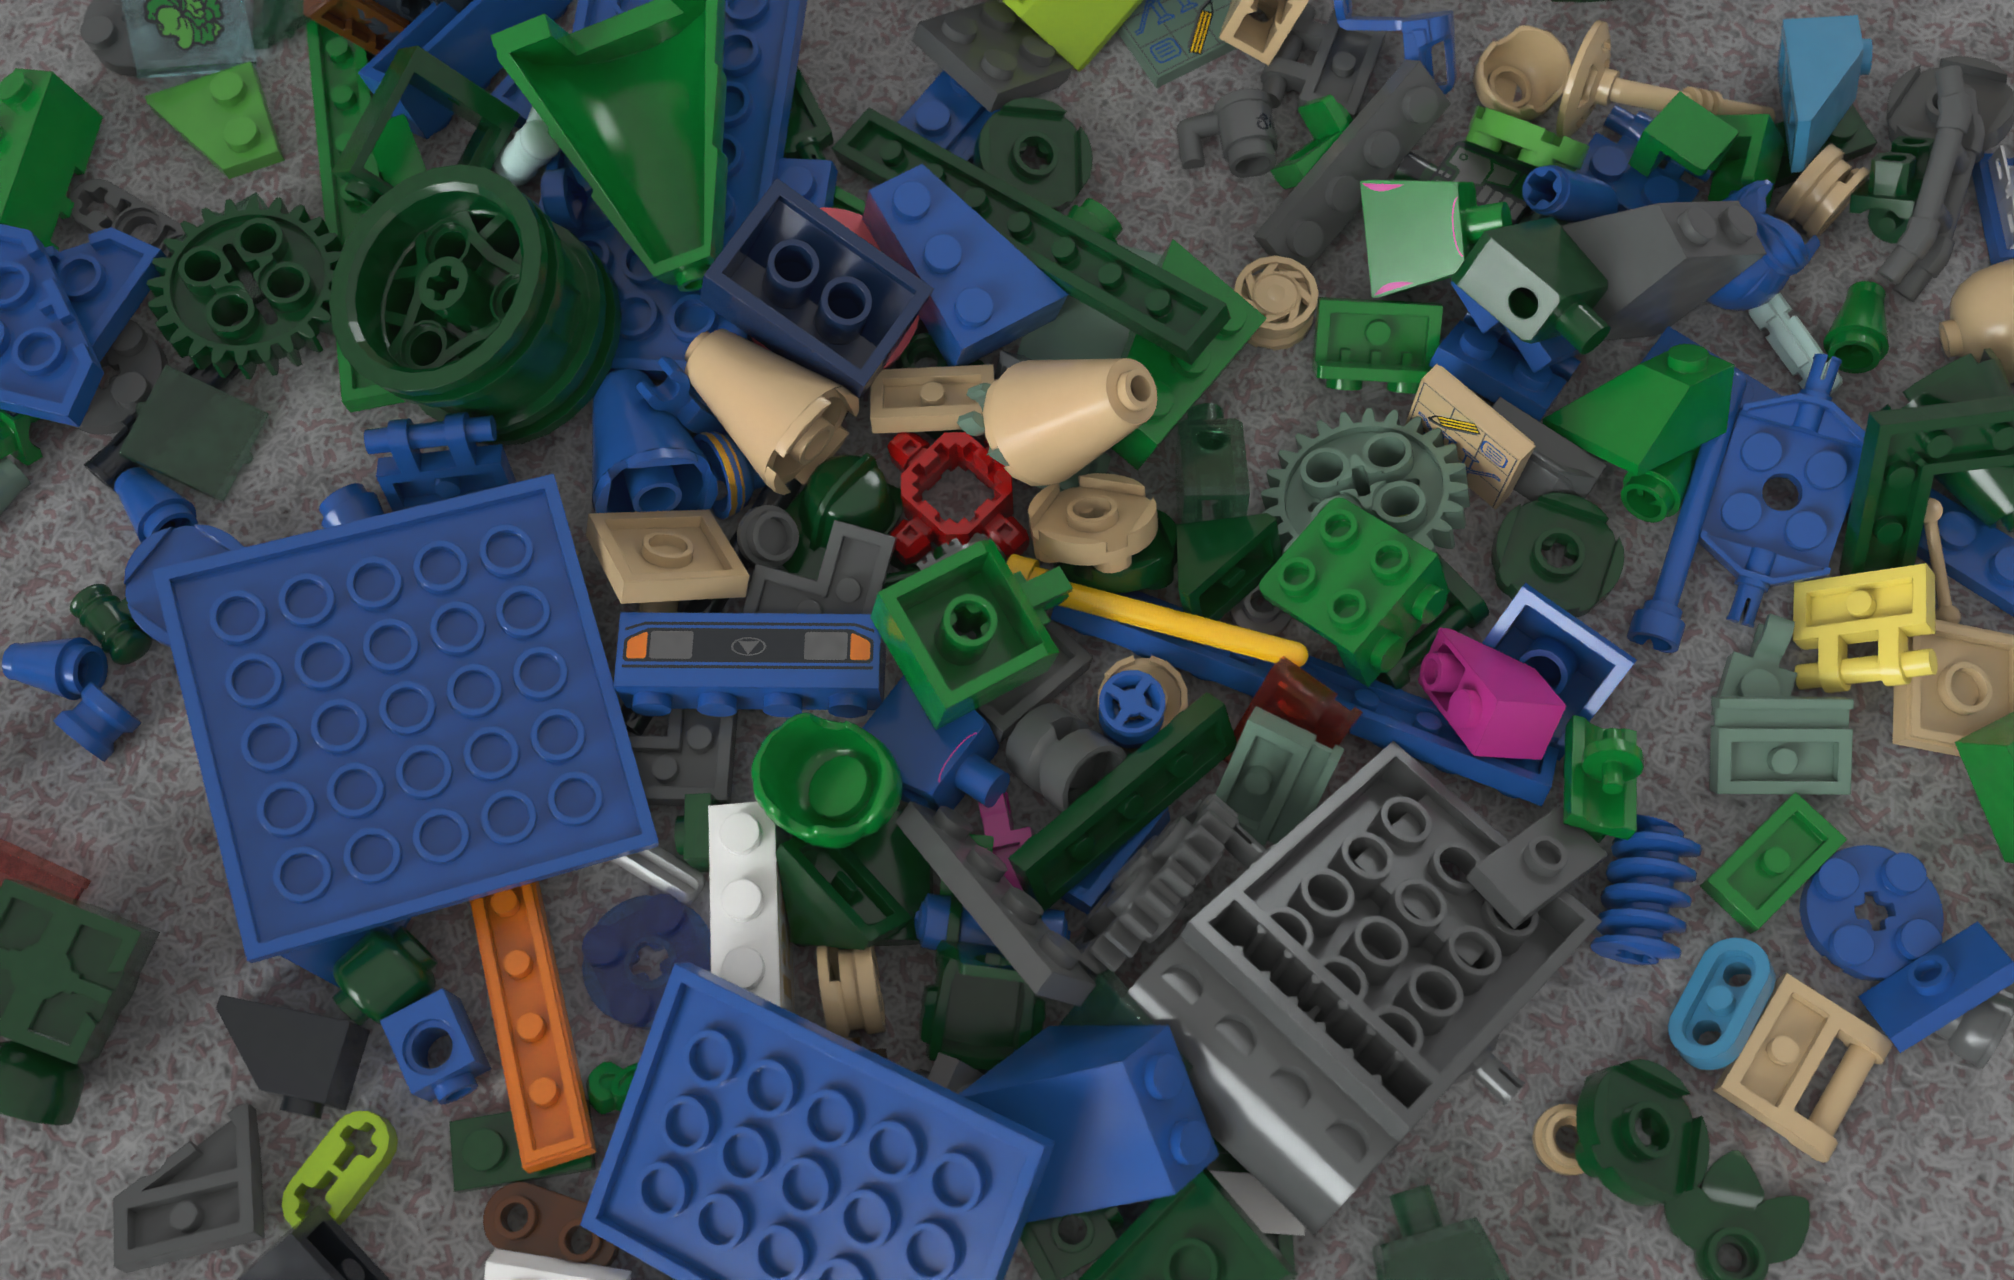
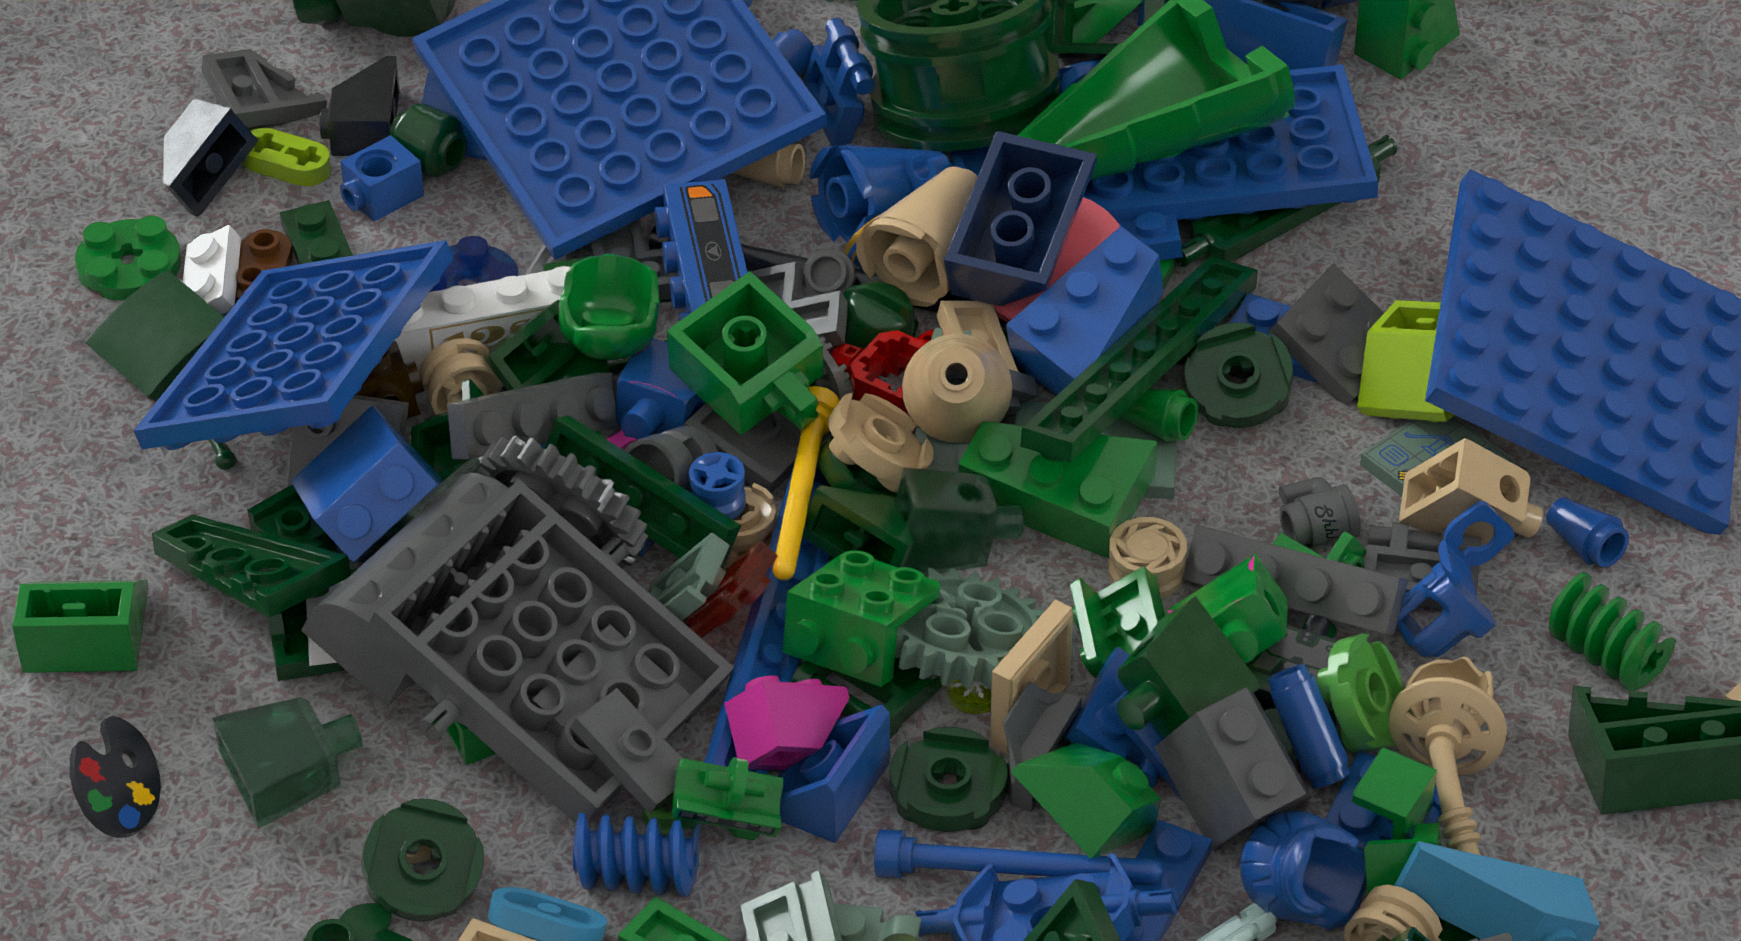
camera: 75 degrees right, 25 degrees down
orange tile [470,881,597,1174] -> none
tan tile [586,509,750,613] -> none
green cone [1621,445,1701,523] -> none

